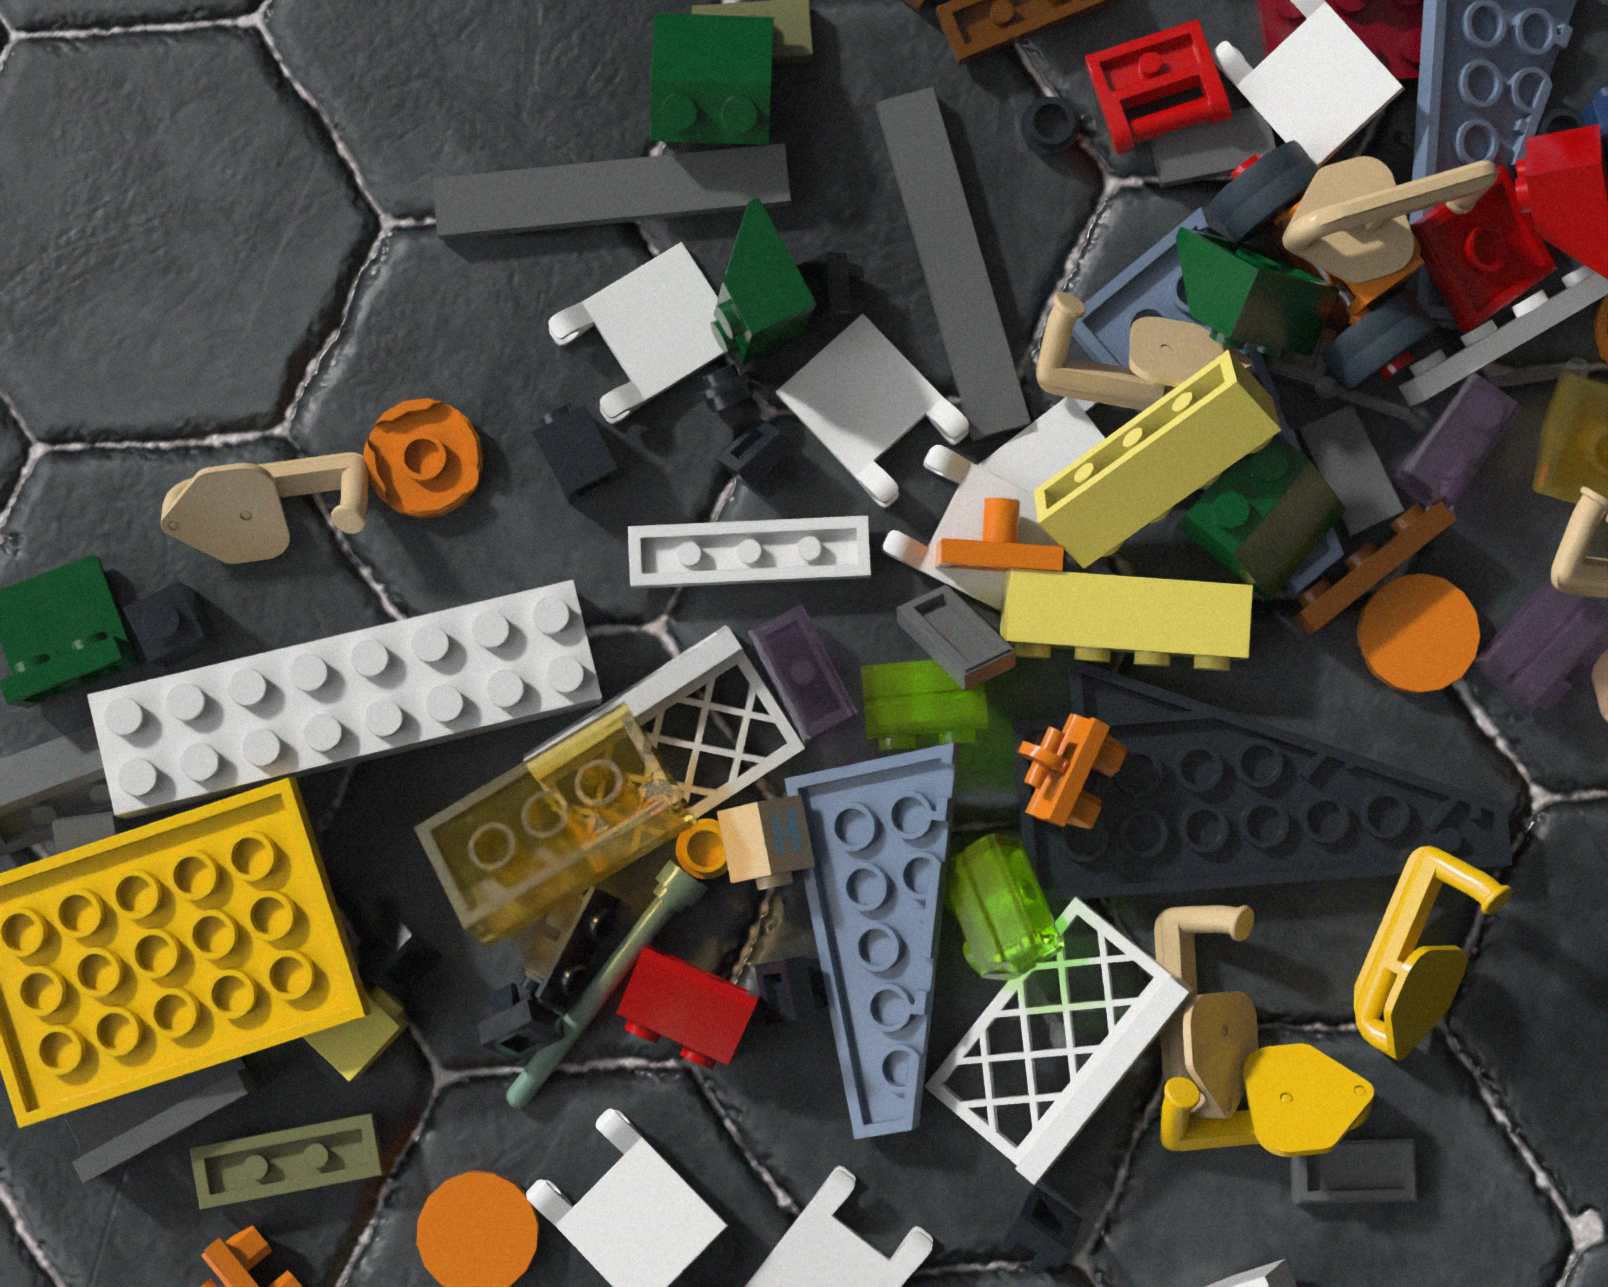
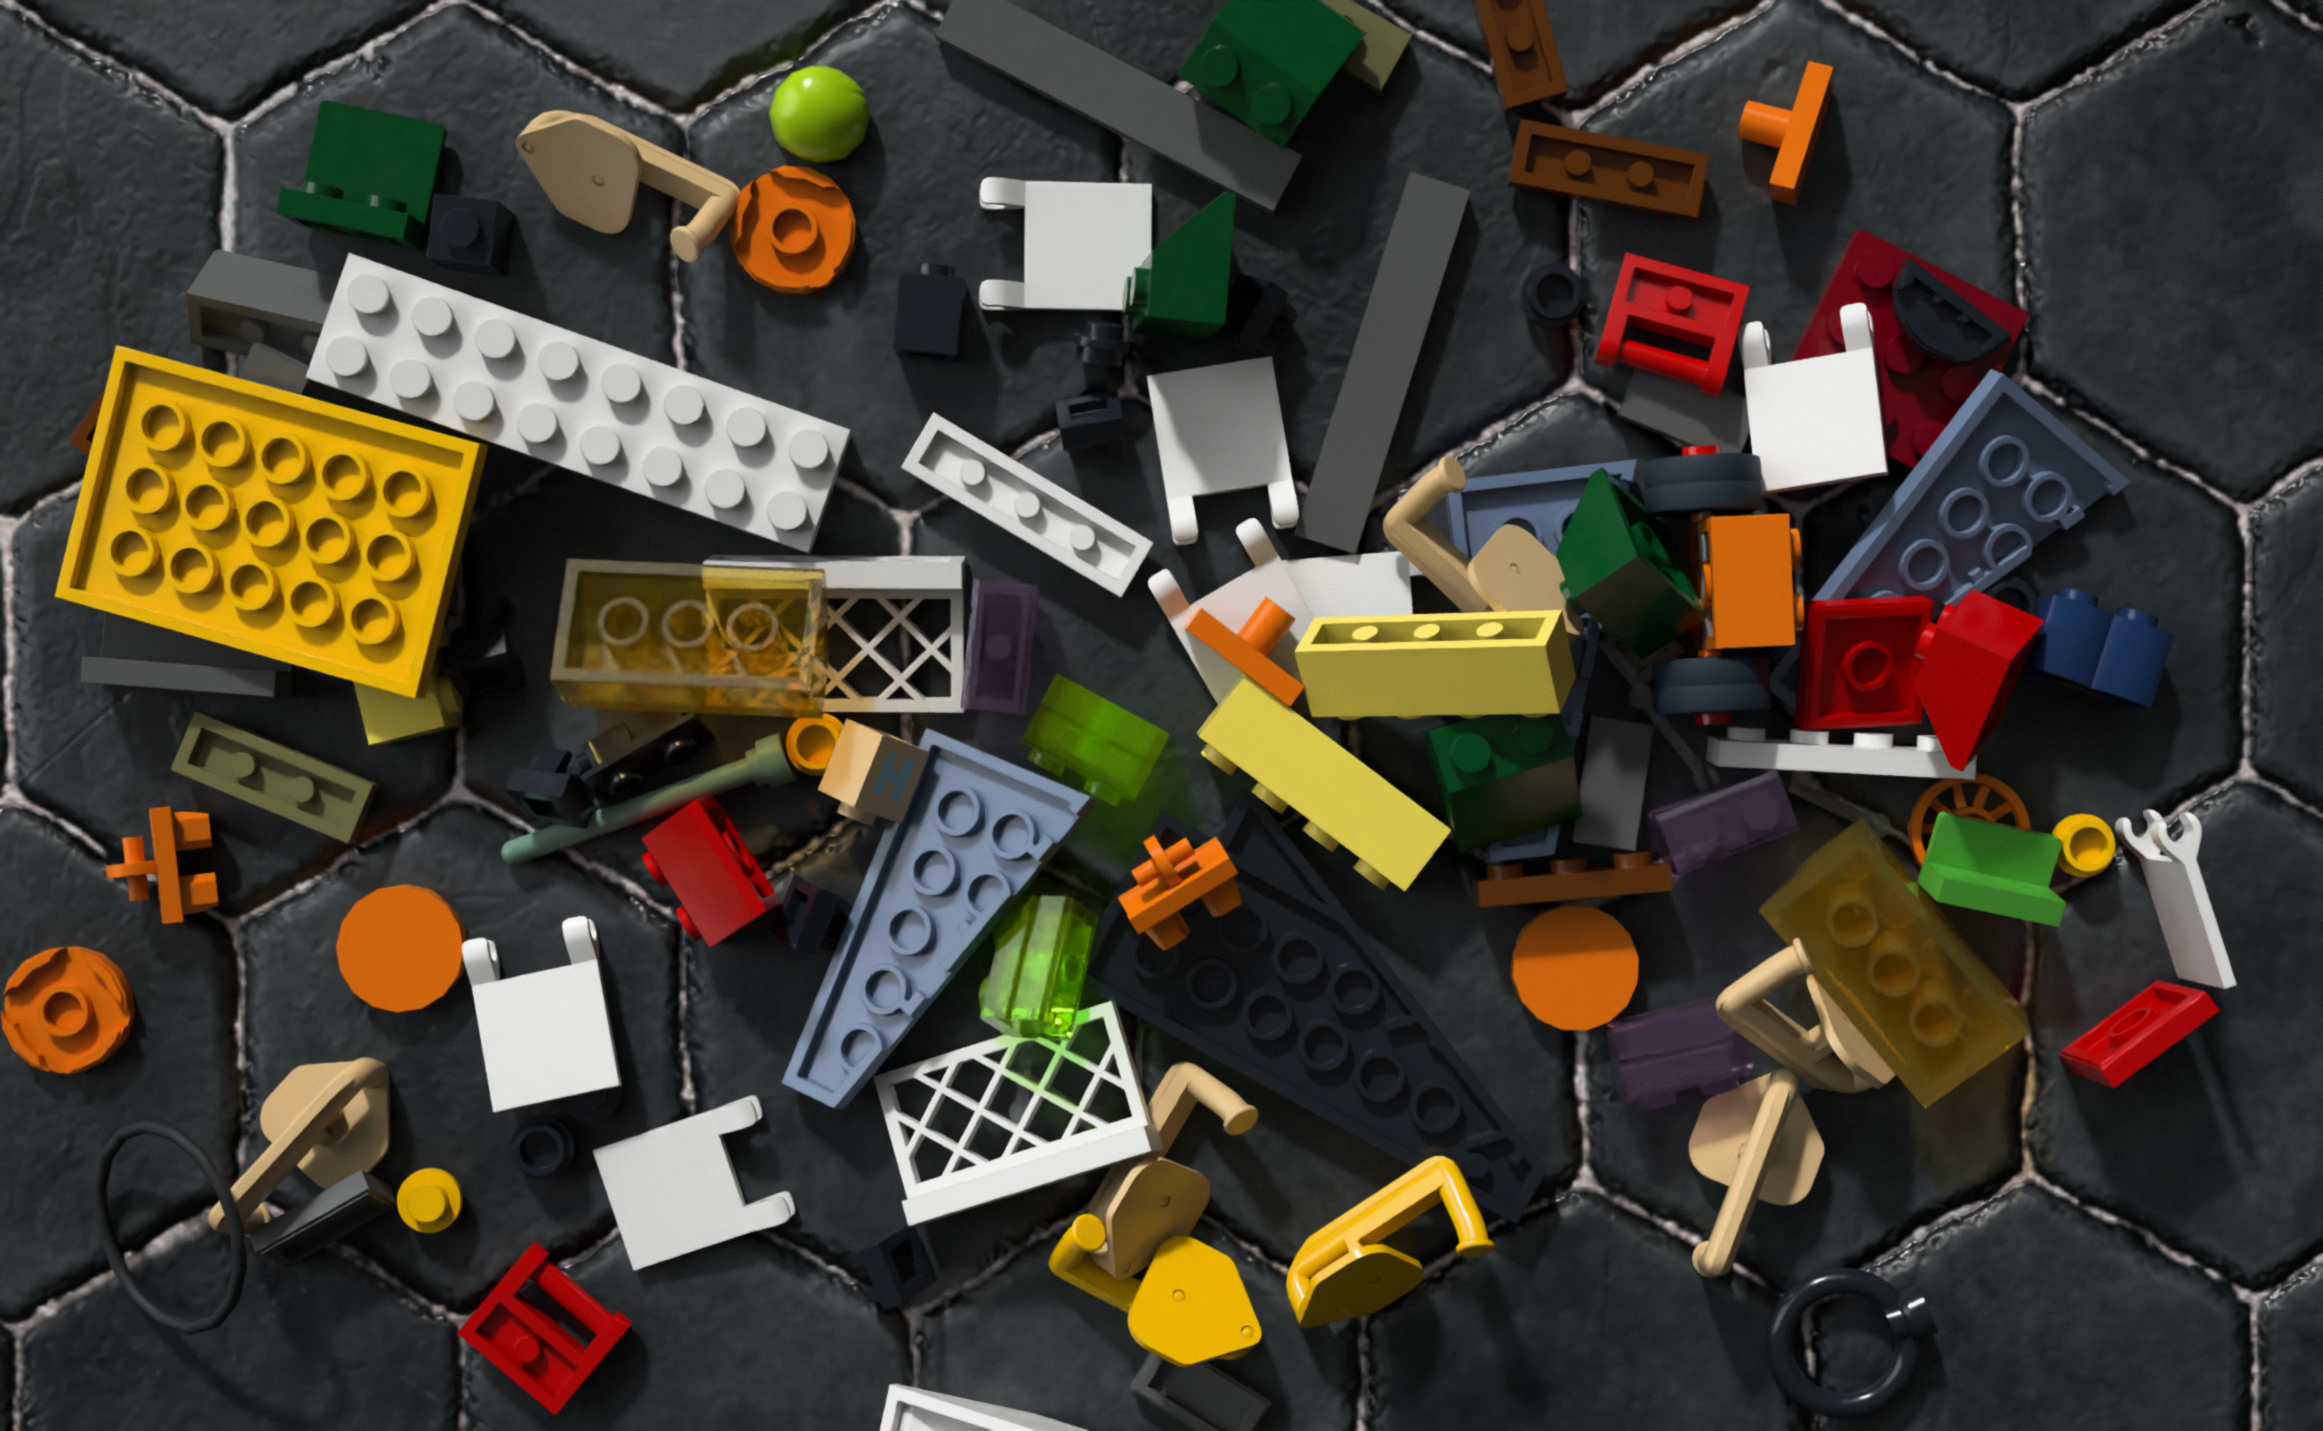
camera: 35 degrees right, 5 degrees up
dark grey tile [897,584,1016,691] -> none
tan piece [1282,156,1499,285] -> none
none -> lime hair [769,66,870,164]

